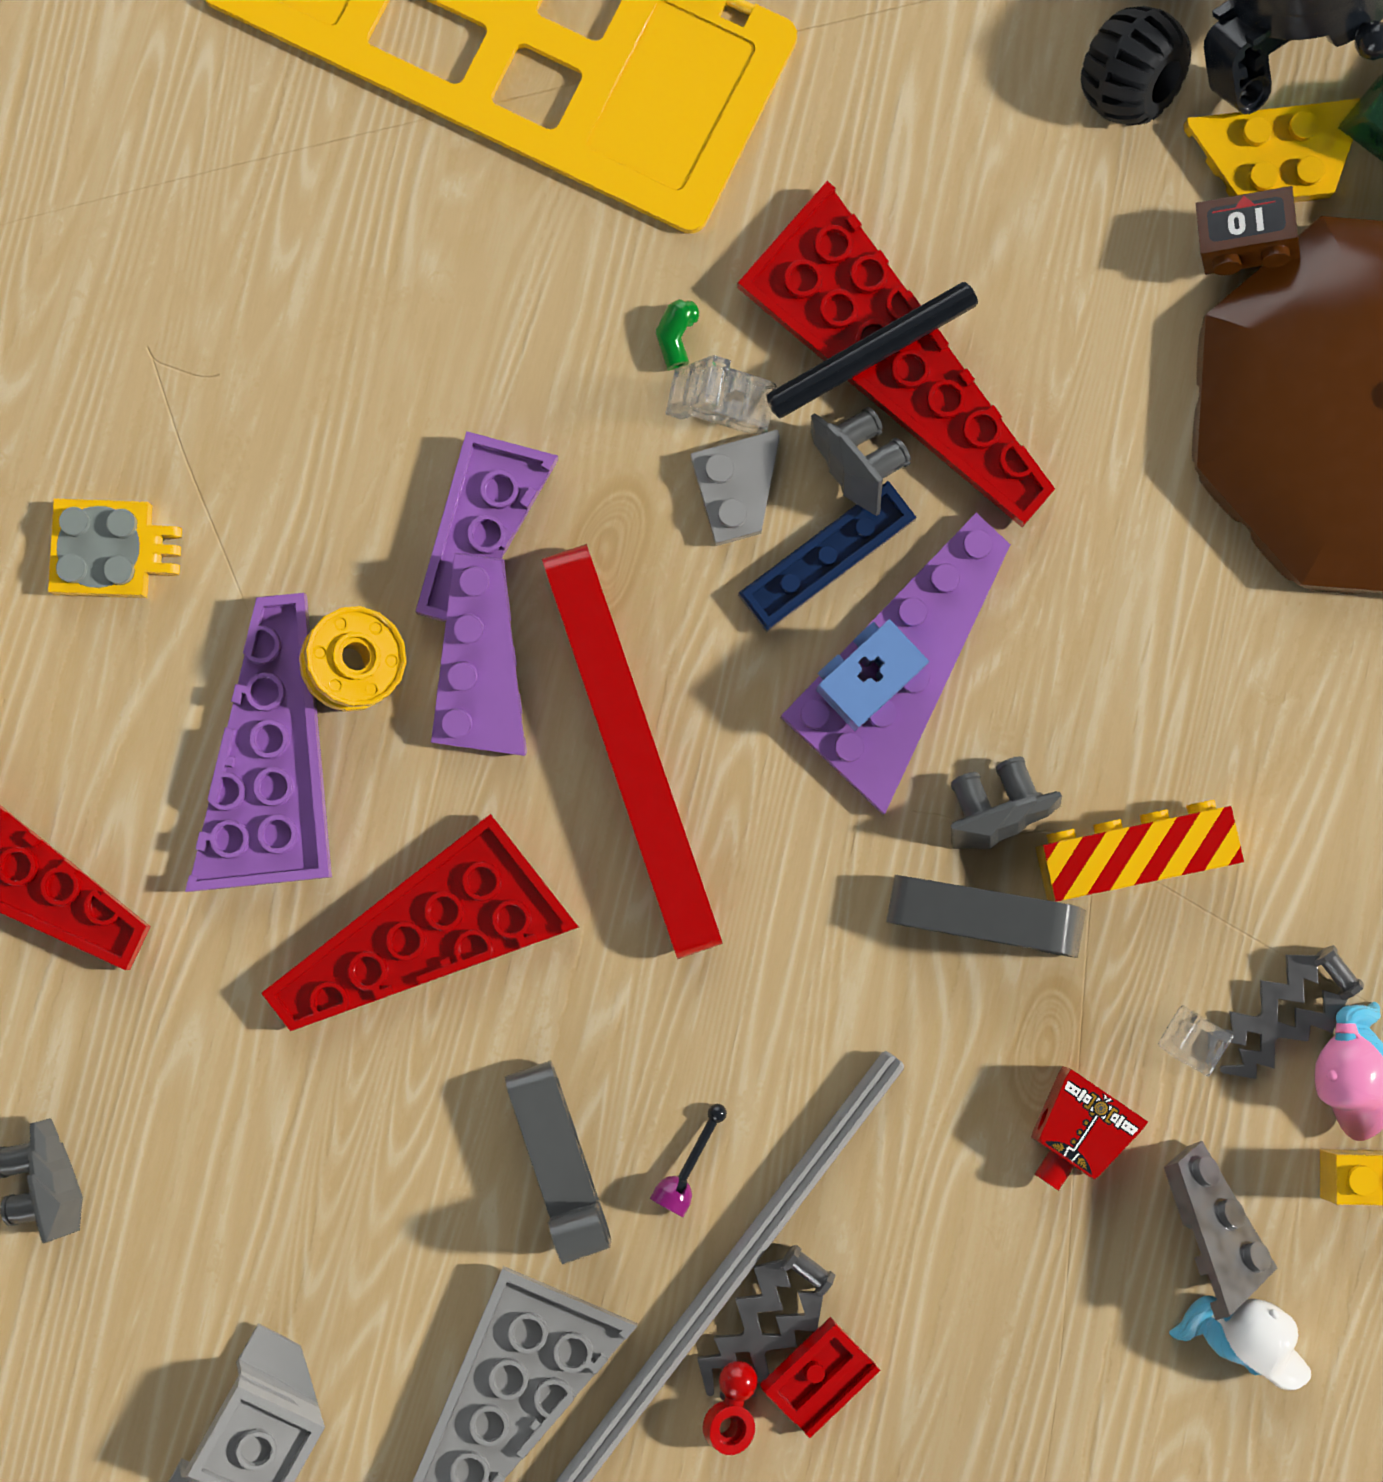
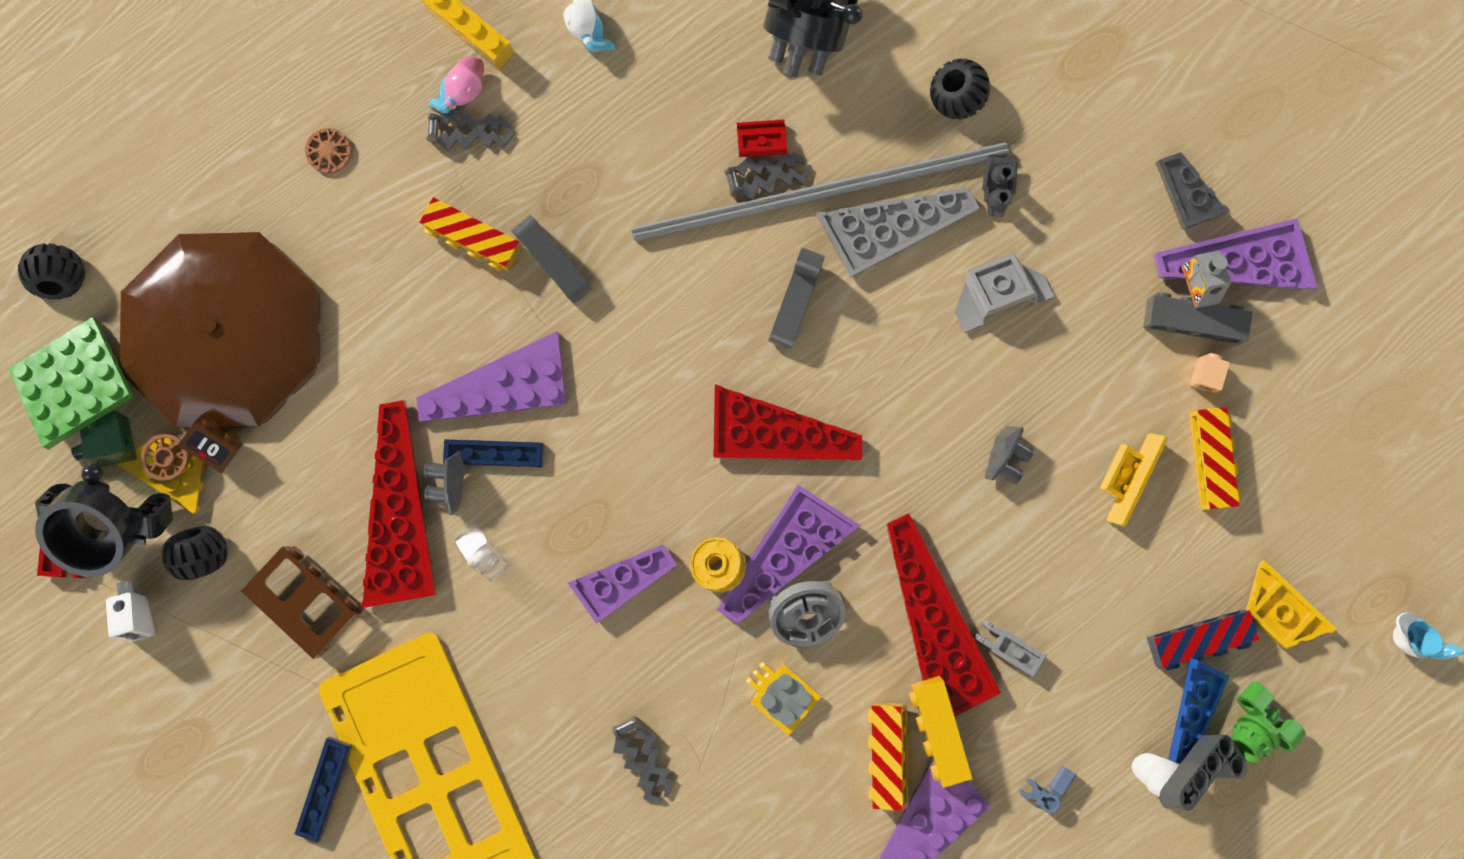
camera: 135 degrees left, 0 degrees up
medium lavender wing [431,552,527,756] -> none
red beam [542,544,723,960] -> none
hinge [649,1104,727,1218] -> none
green arm [656,299,699,370] -> none
light grey wing [691,430,780,546] -> none
red plate [703,1361,758,1455] -> none
black axle [766,282,978,418] -> none
medium blue brick [816,619,929,731] -> none
dark grey connector [951,756,1062,849] -> none
red torso [1031,1066,1148,1191] -> none
clear slope [1158,1006,1234,1077] -> none
flat silver wing [1164,1141,1277,1320] -> none
none -> nougat wheel [141,434,189,481]
none -> reddish brown window [241,546,361,659]
none -> flat silver piece [612,716,674,803]
none -> light grey piece [769,581,846,647]

